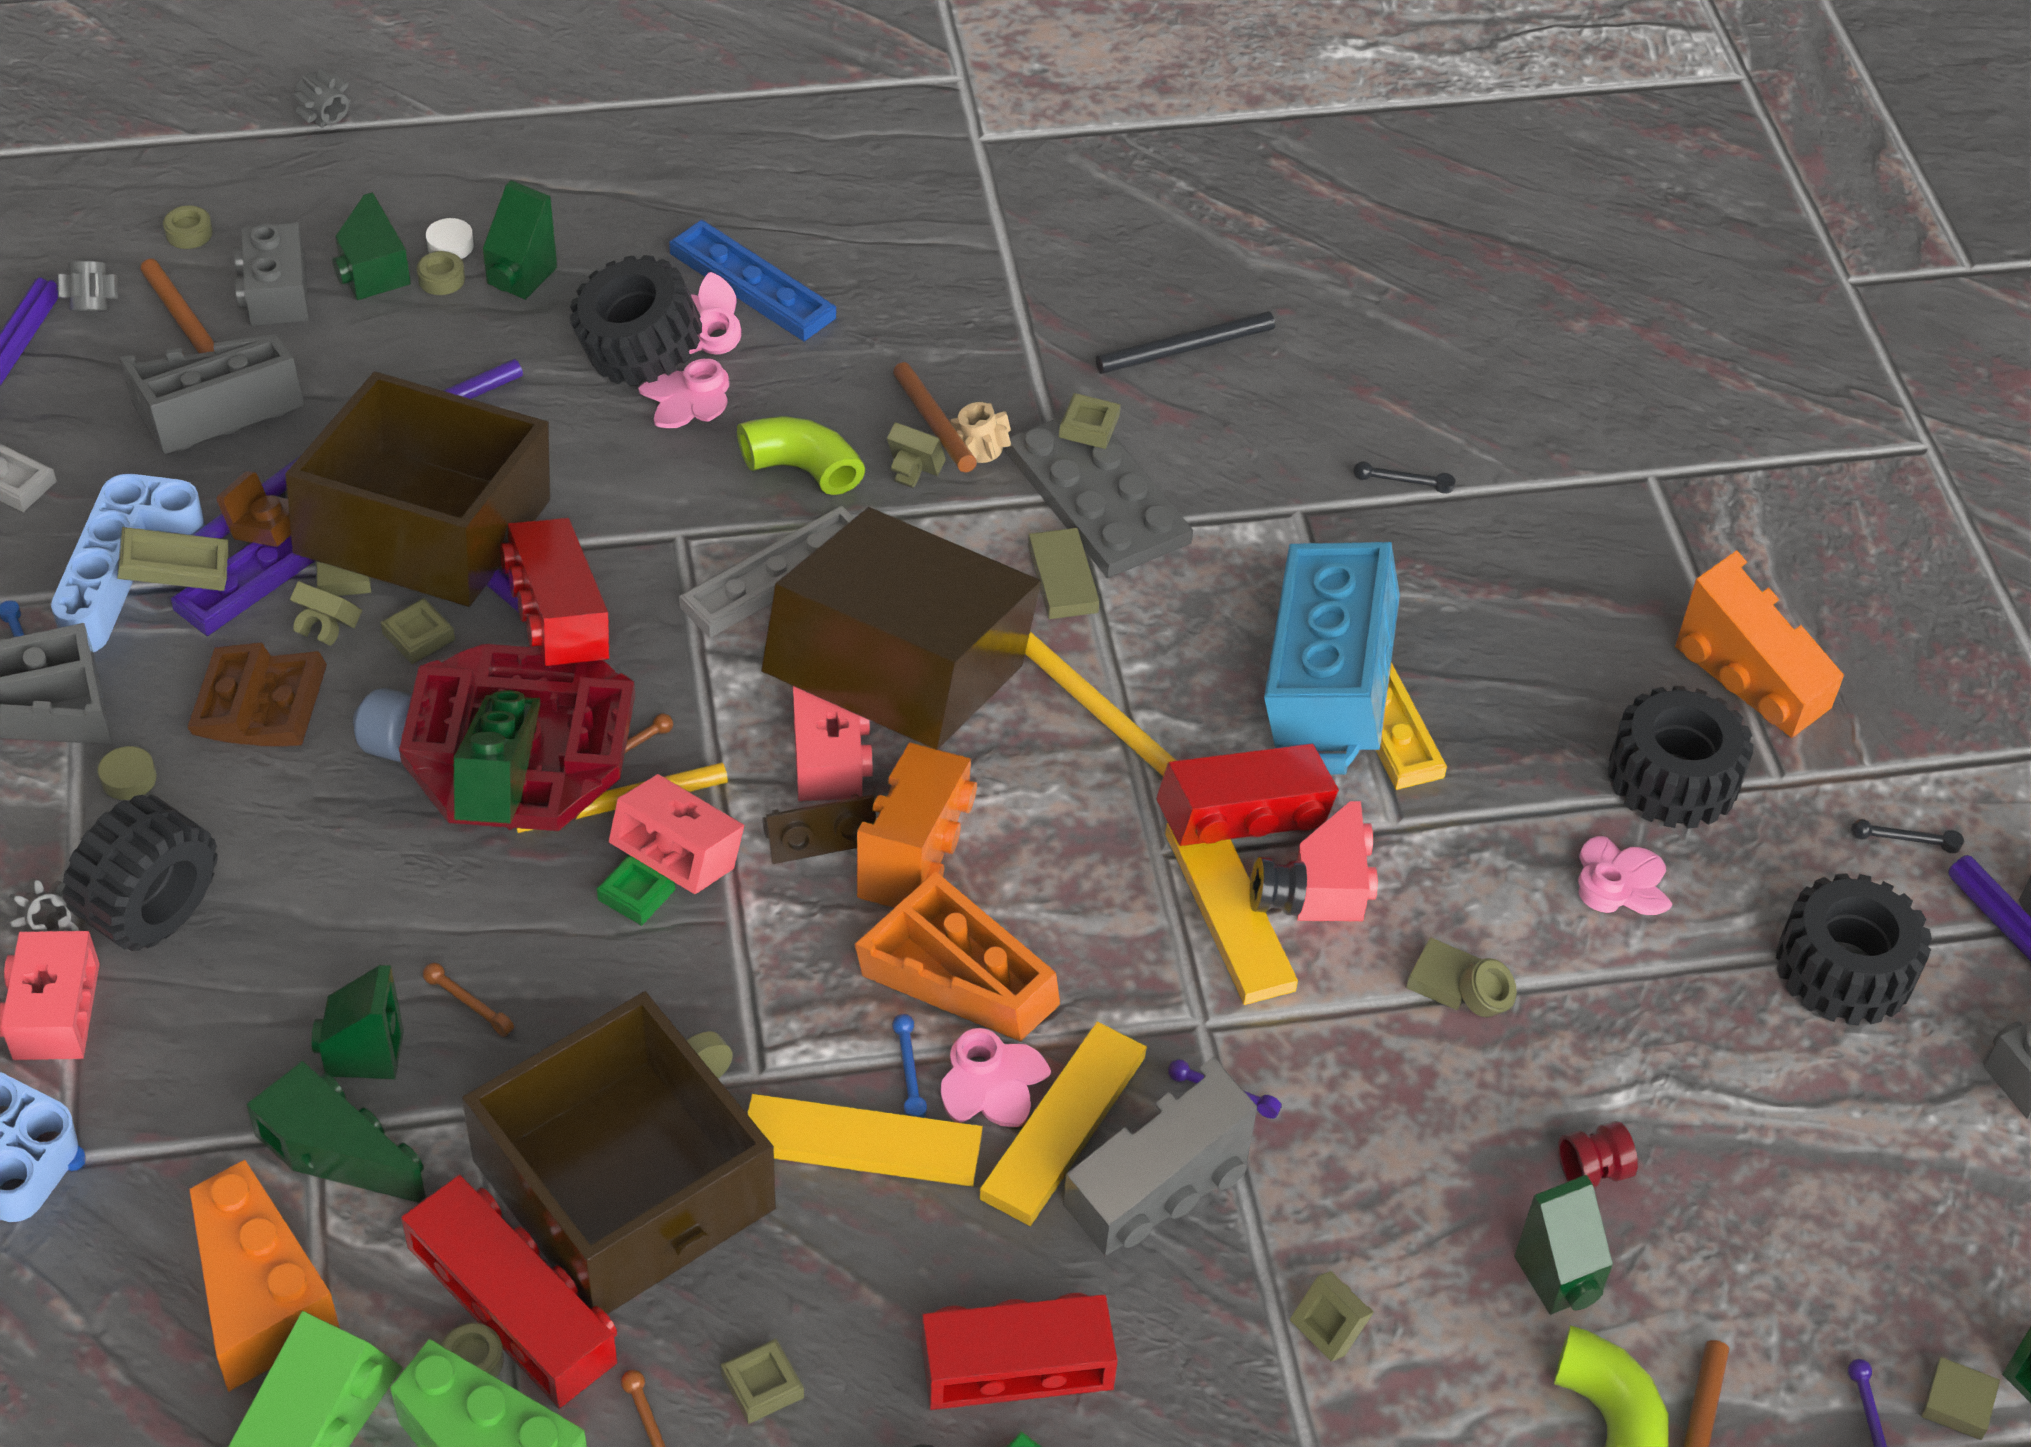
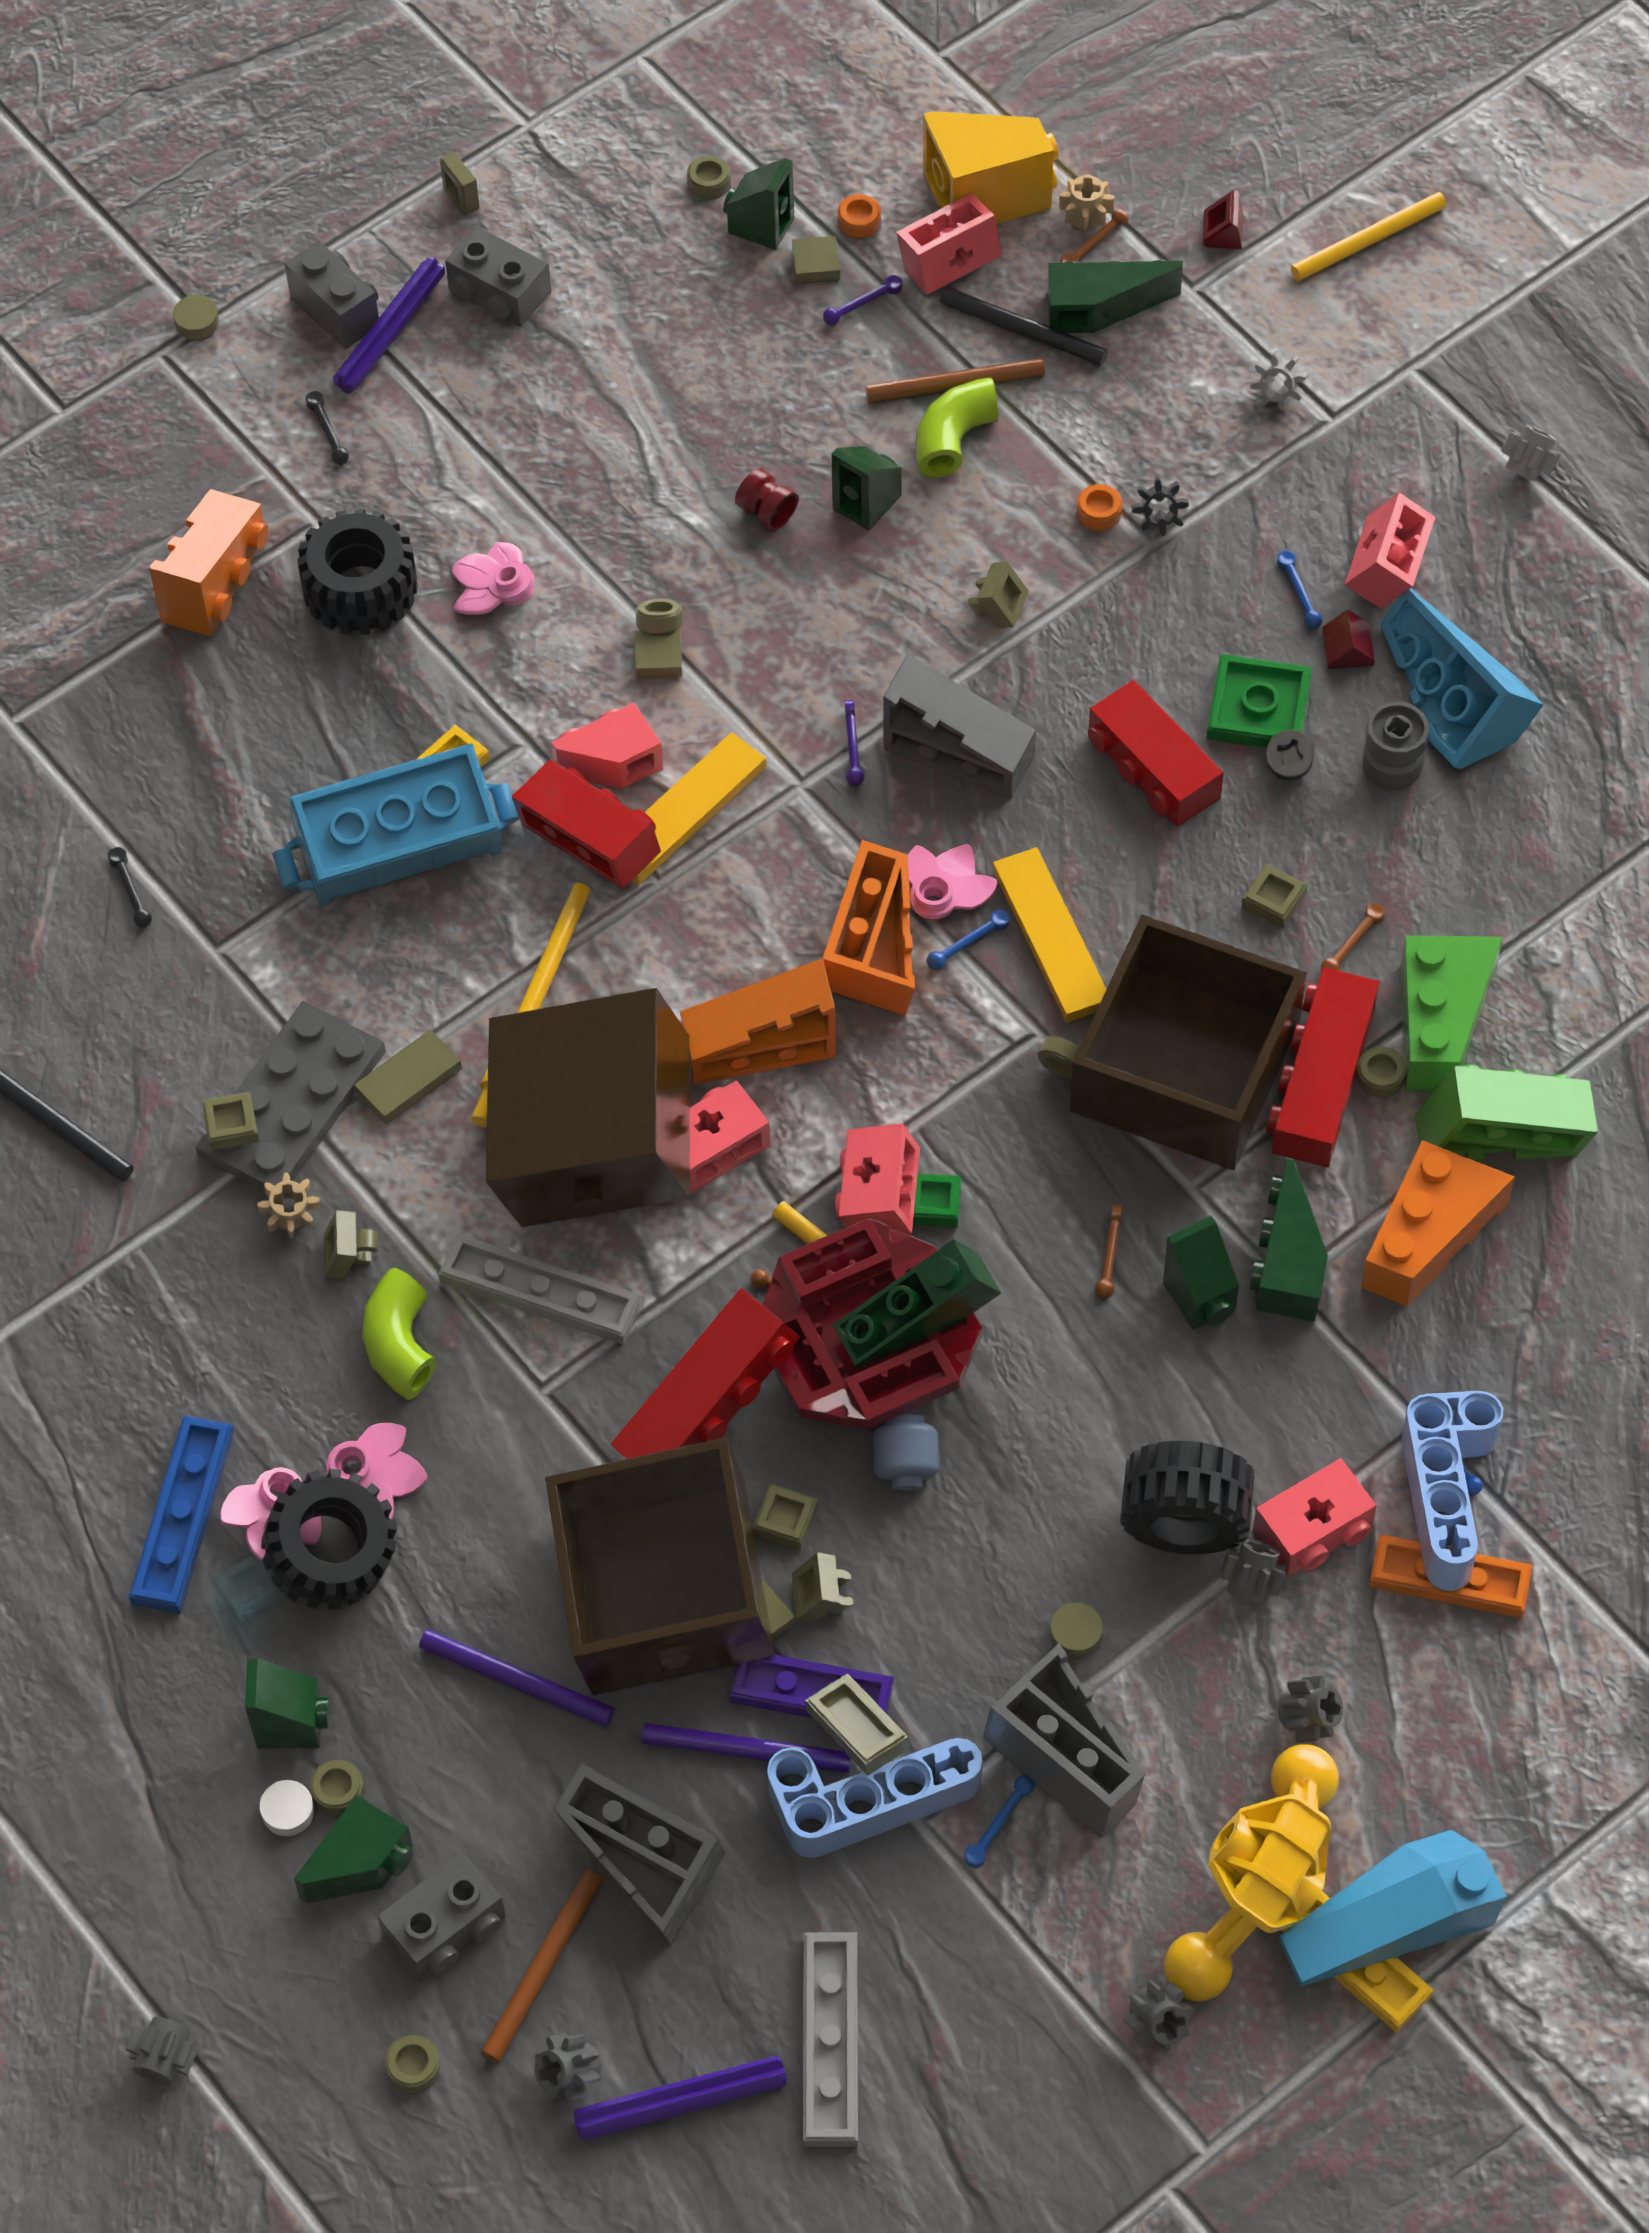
camera: 115 degrees left, 10 degrees up
reddish brown slope [187,642,327,746] -> none
reddish brown bracket [216,471,291,547] -> none
dark brown hinge [762,794,876,864] -> none
dark orange bar [893,362,977,472] -> none
yellow tile [980,1021,1147,1227] -> none
black wheel [1250,857,1307,916] -> none
black tyre [1776,873,1932,1025] -> none

